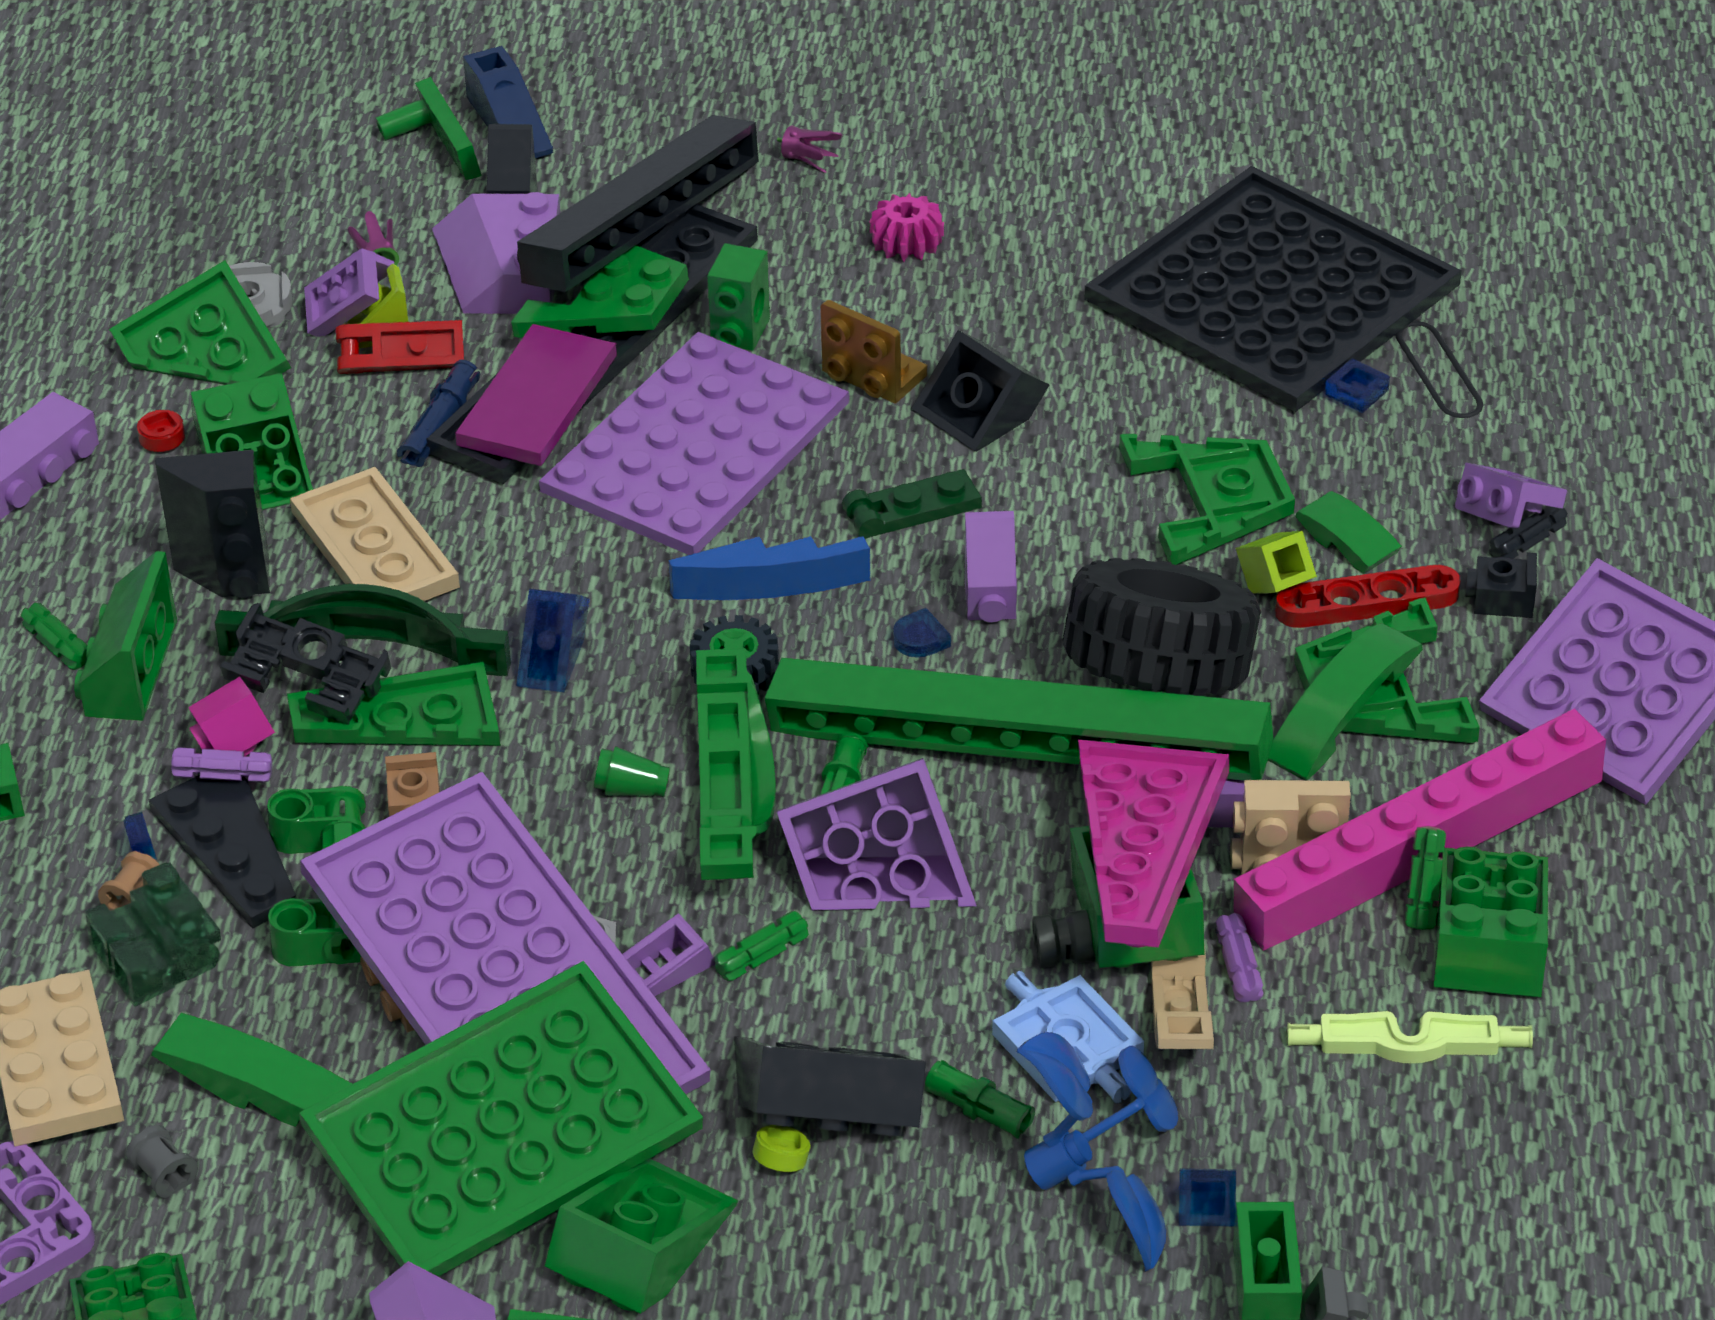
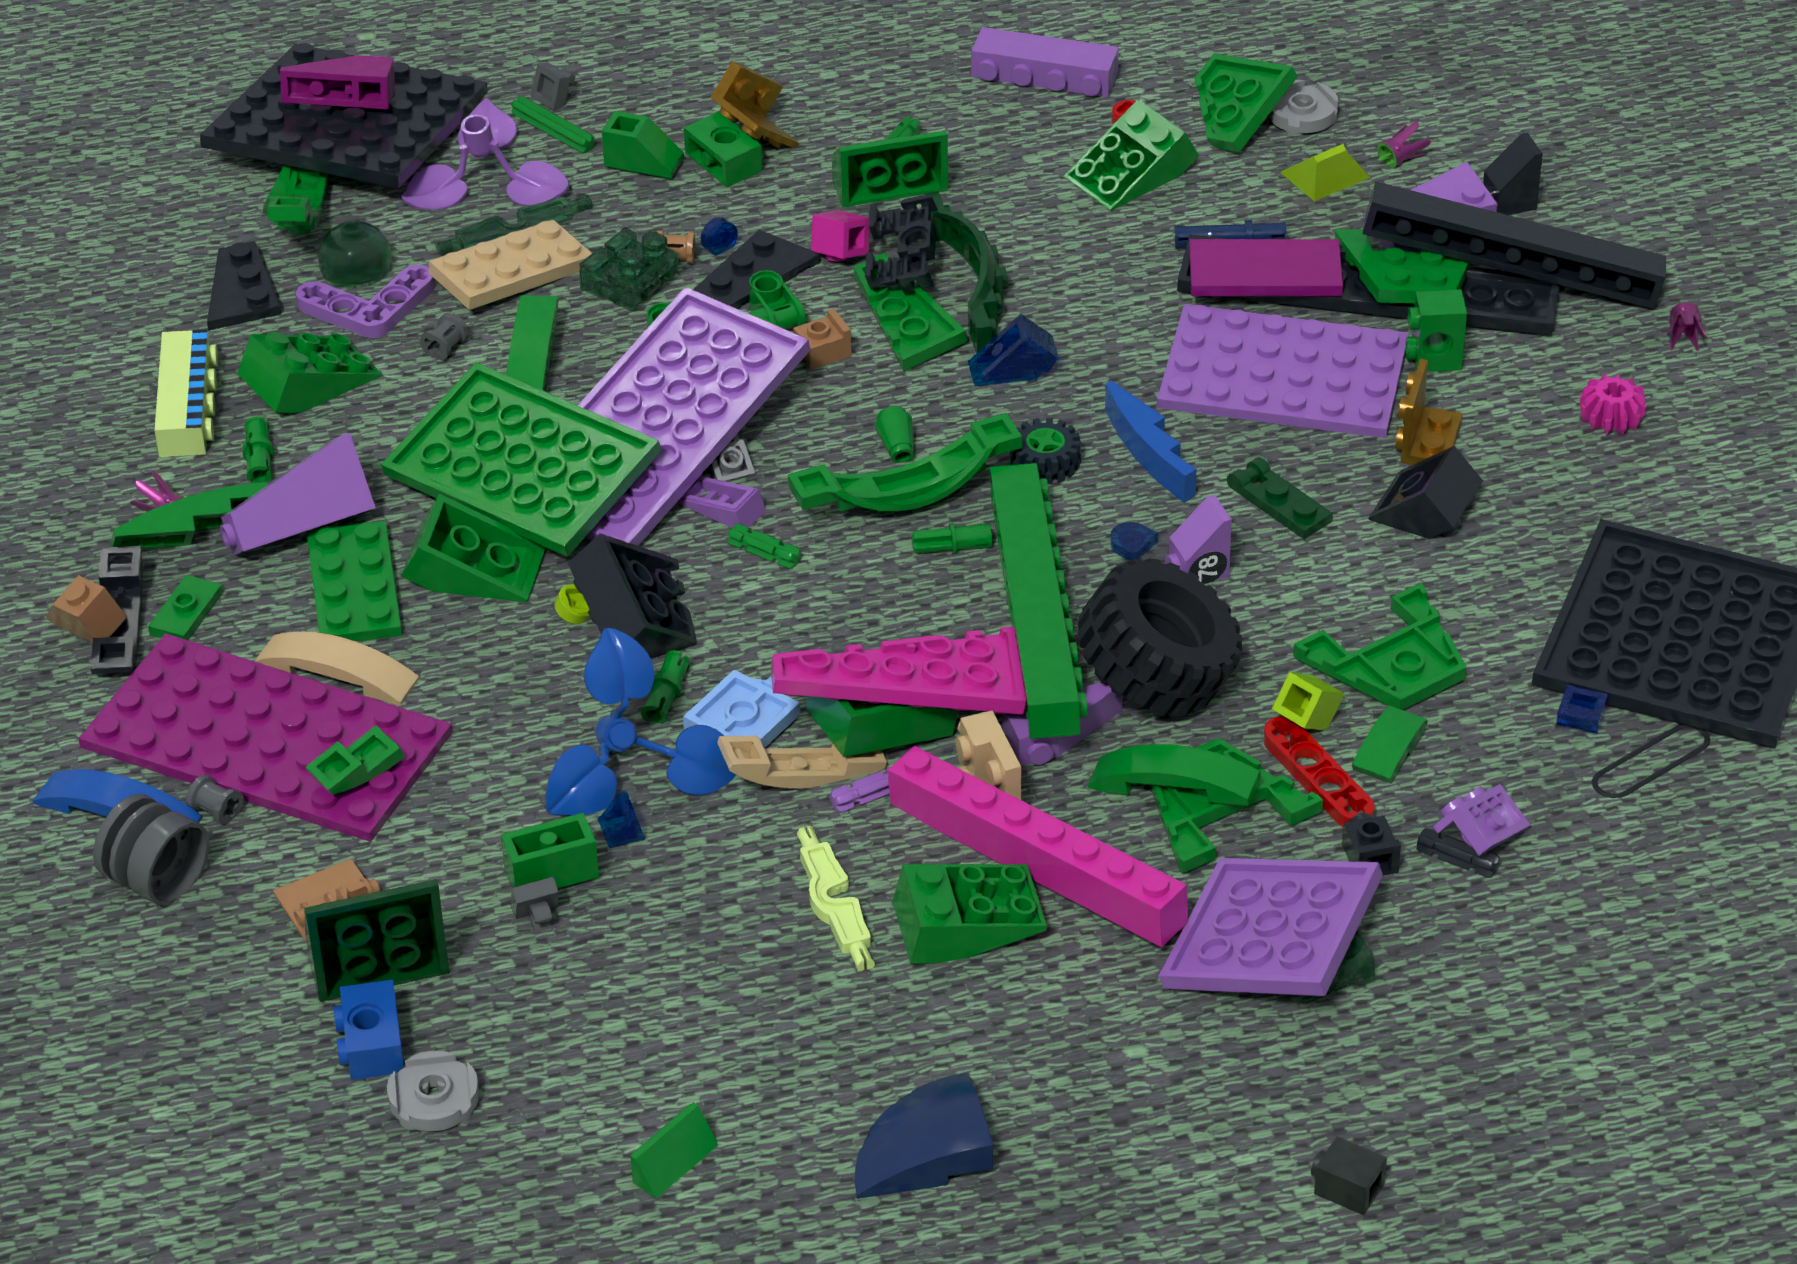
camera: 70 degrees right, 0 degrees up
black slope [155,450,270,598] -> none
medium lavender axle [171,747,273,783] -> none
tan plate [290,467,460,601] -> none
medium lavender bracket [304,248,394,337] -> none
red plate [335,320,464,374] -> none
green piece [375,77,482,180] -> none
dark blue slope [463,46,553,158] -> none
medium lavender wedge [777,758,977,910] -> none
green axle [1404,826,1446,930] -> none

